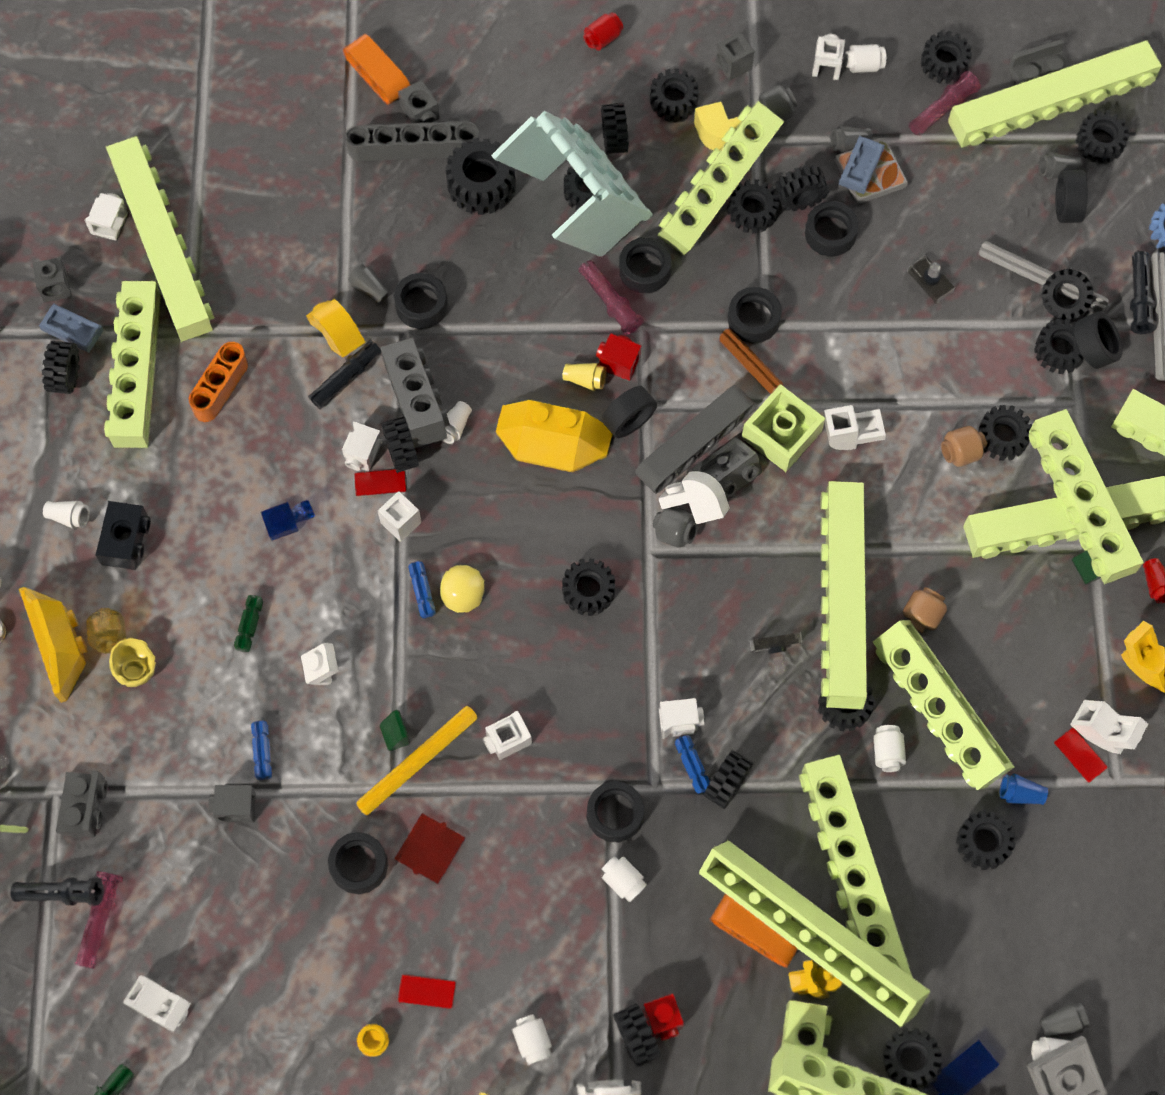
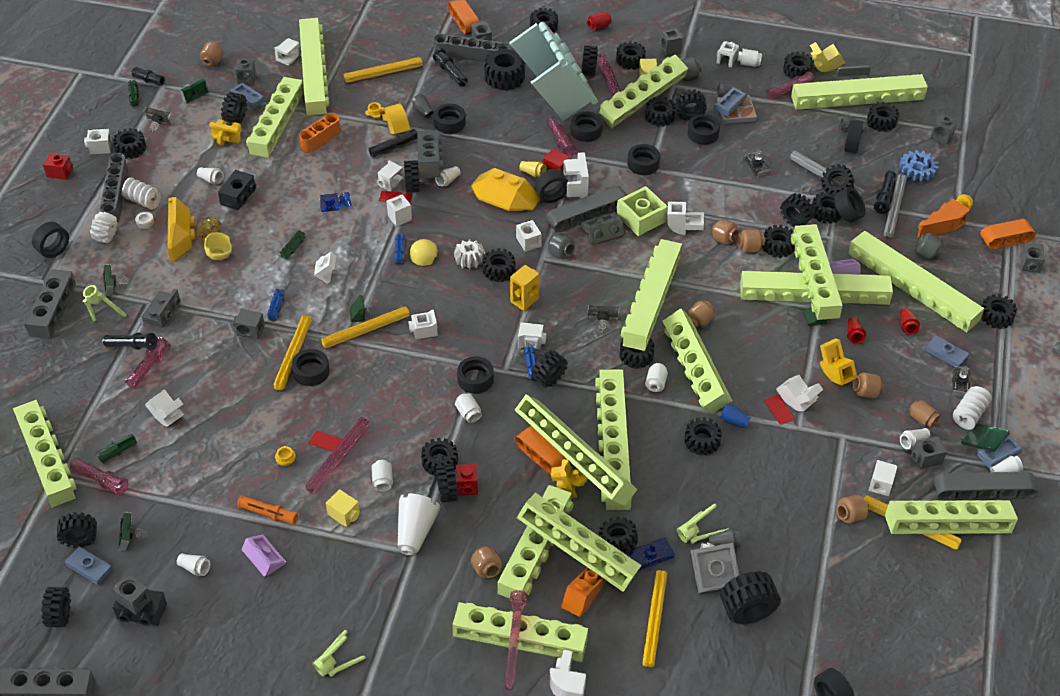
camera: 15 degrees right, 20 degrees down
clear red piece [394,813,465,884] -> none
white brick [658,471,730,524] -> none
dark orange axle [719,328,783,394] -> none
none -> yellow hips [209,119,242,145]
none -> yellow axle [273,315,312,391]
none -> clear pink axle [305,417,369,494]
none -> yellow axle [344,57,423,83]
none -> yellow plate [365,102,384,118]
none -> black tyre [421,438,458,476]
none -> black pin [432,48,468,87]
none -> white gear [454,239,485,270]
none -> yellow brick [510,265,539,311]
none -> white brick [516,220,542,252]
none -> black tyre [530,8,558,33]
none -> white panel [563,153,589,199]
none -> clear pink axle [597,53,622,109]
none -> yellowish green plant [677,504,729,544]
none -> medium nougat head [712,219,740,245]
none -> black tyre [780,193,815,227]
none -> light yellow brick [810,42,845,72]
none -> lavender slope [829,259,861,275]

